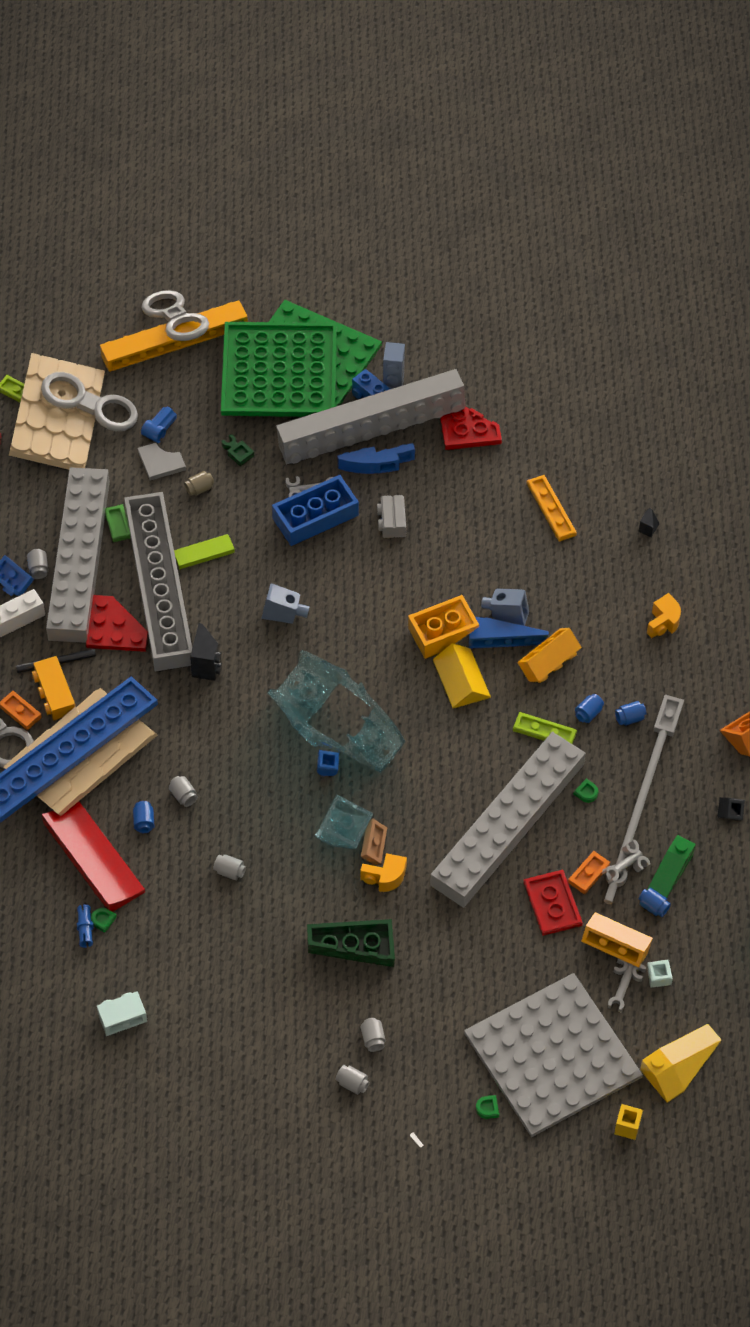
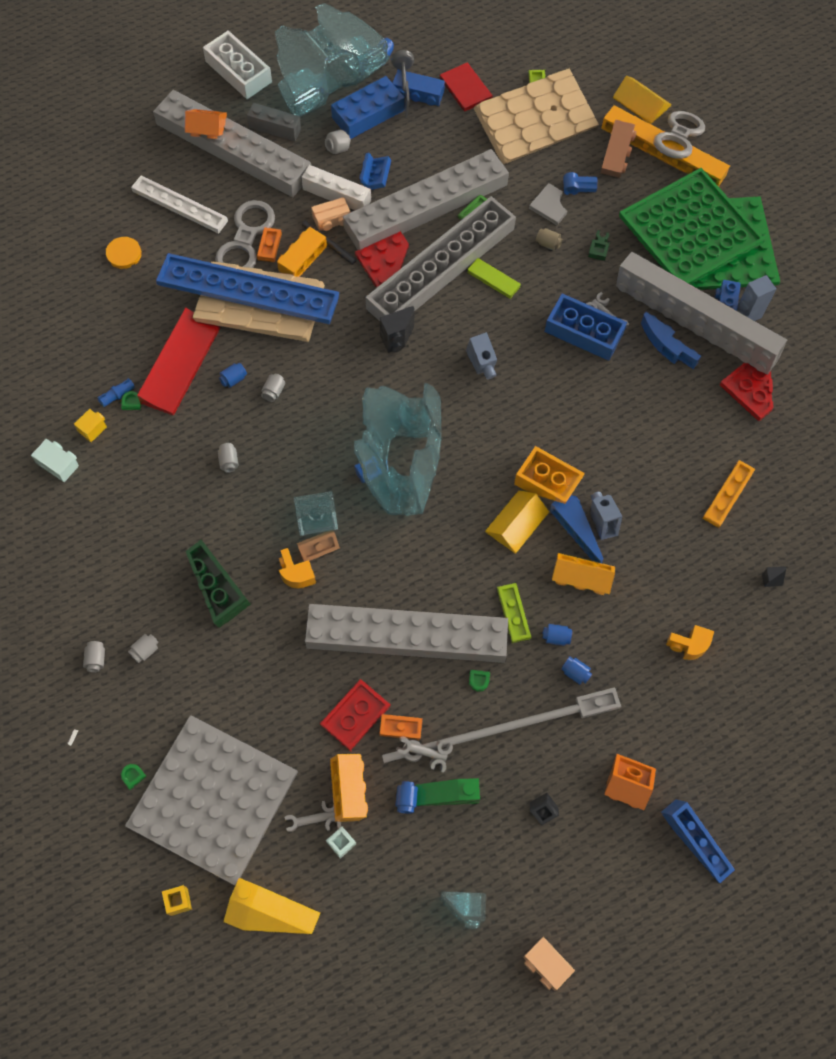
camera: 55 degrees right, 10 degrees up
light grey brick [27,549,49,579] -> none
light grey bar [41,372,138,431] -> none
light grey brick [377,495,406,538] -> none
none -> yellow brick [74,409,107,442]
none -> light nougat brick [311,197,351,231]
none -> nougat brick [601,120,637,178]
none -> yellow slope [613,76,671,124]

